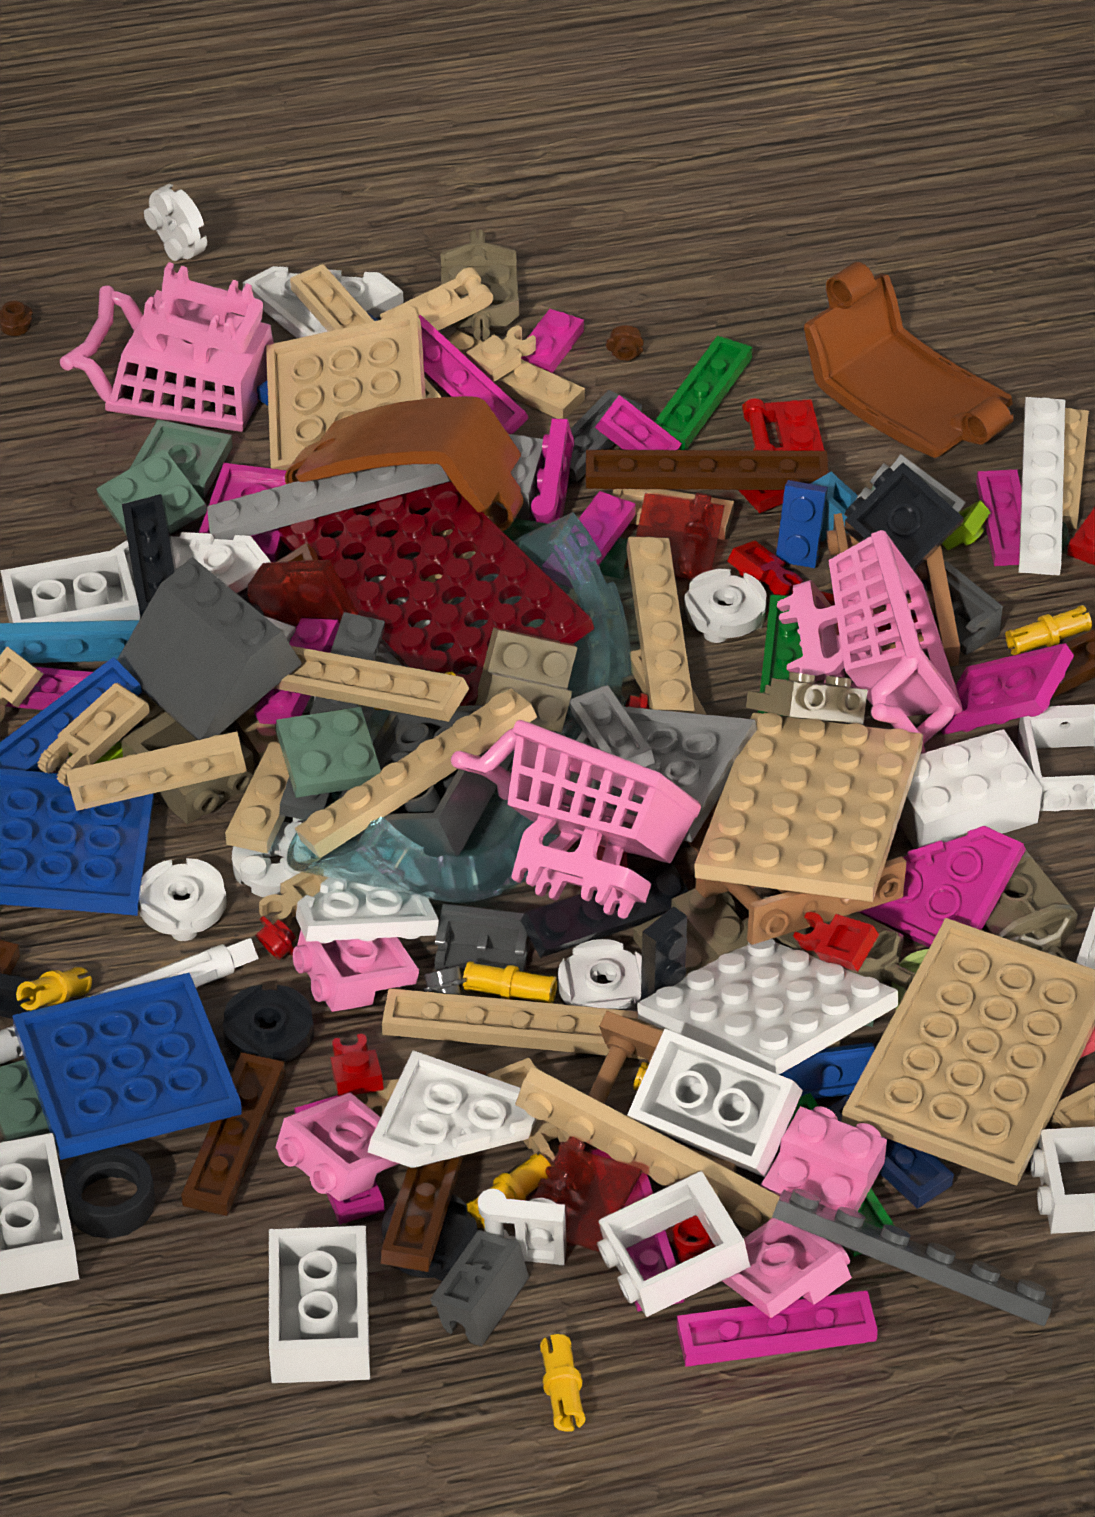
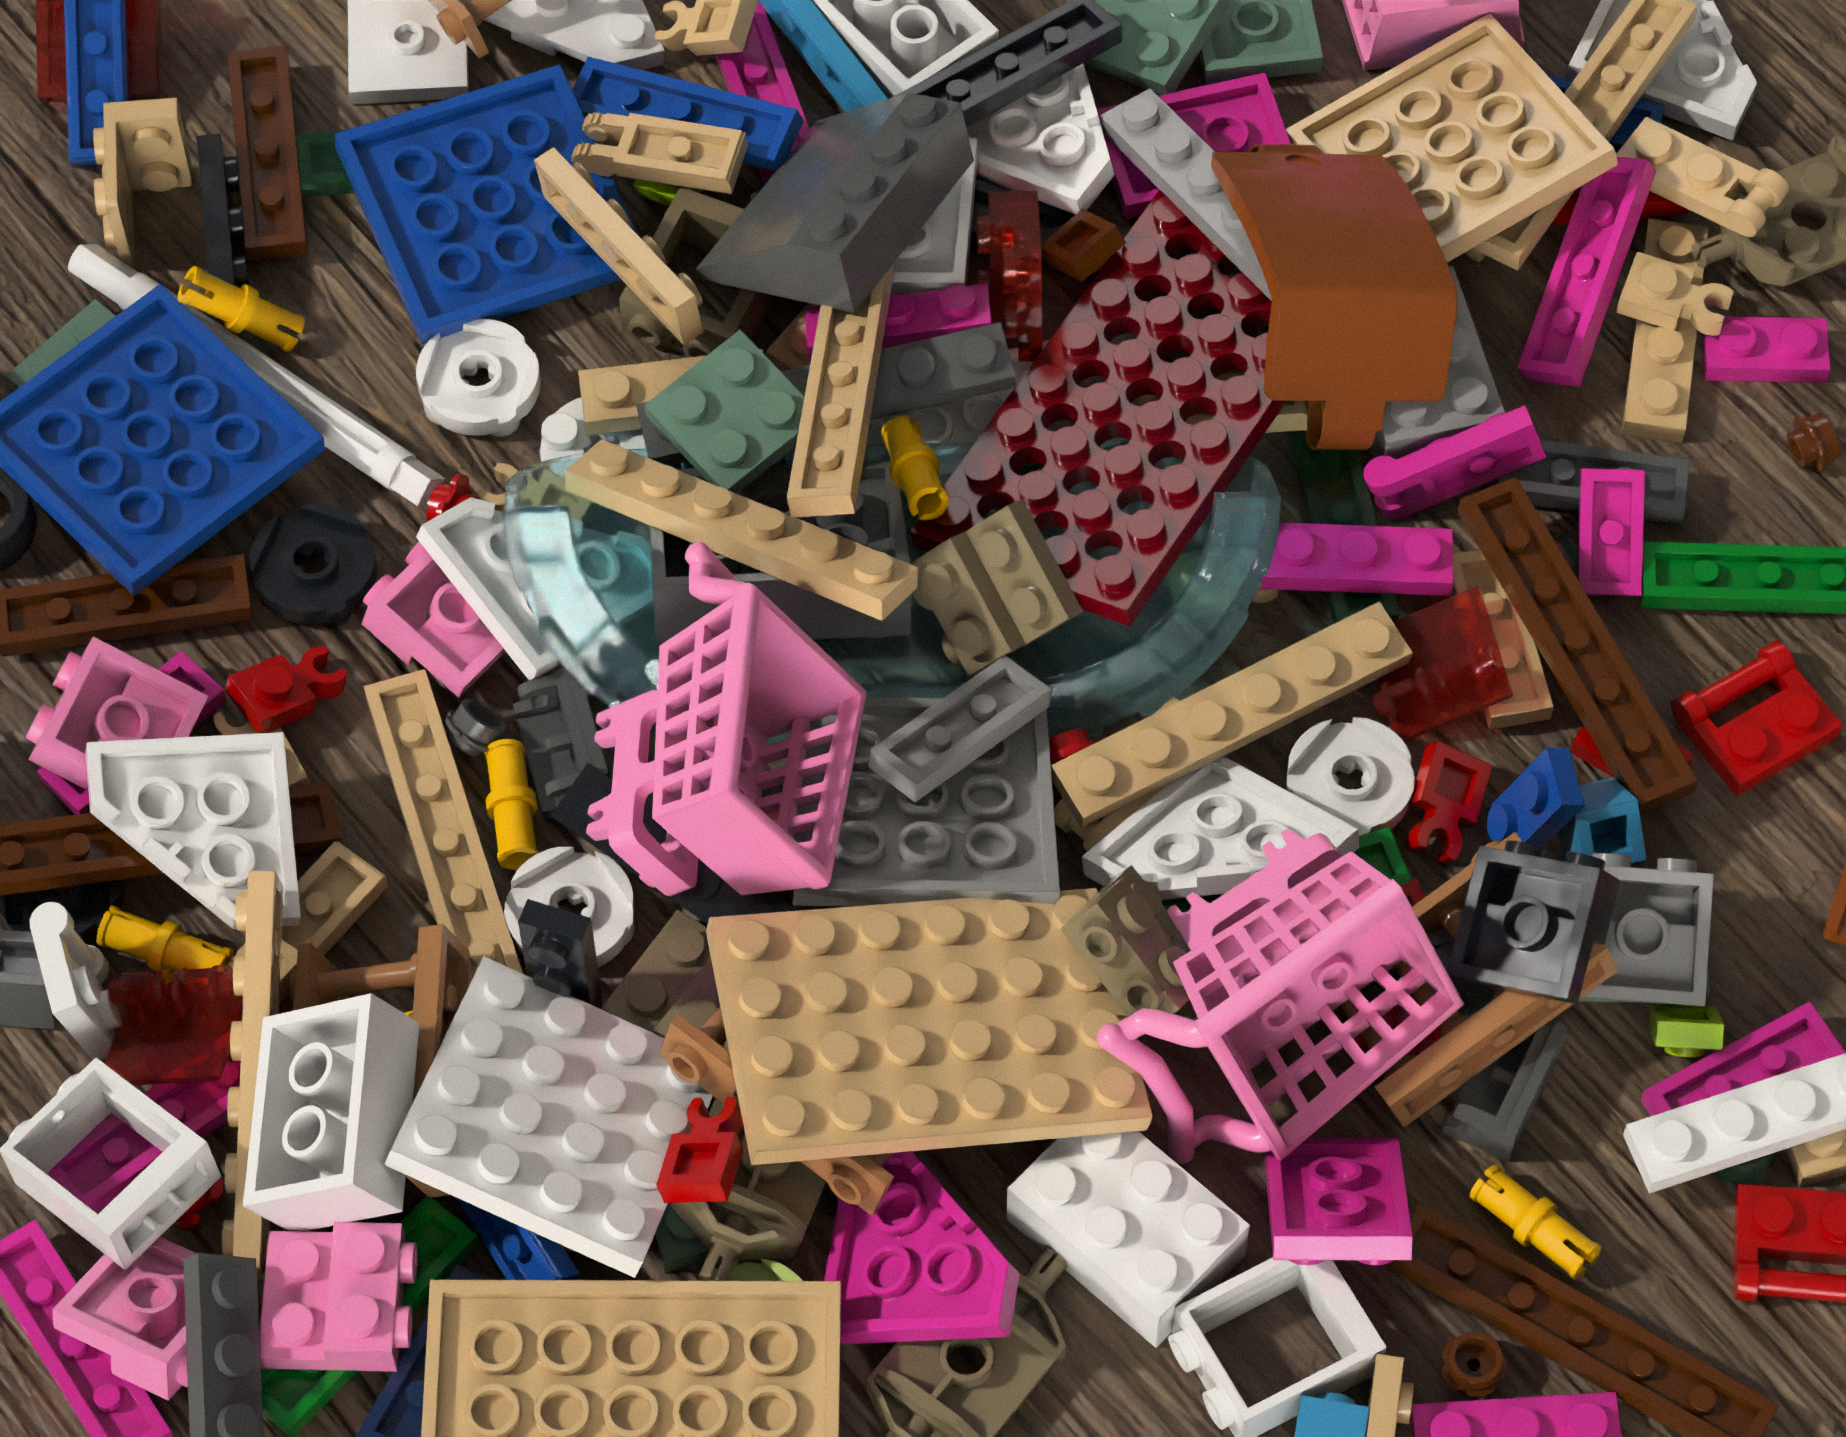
camera: 65 degrees right, 15 degrees up
none -> white plate [1082,756,1359,900]

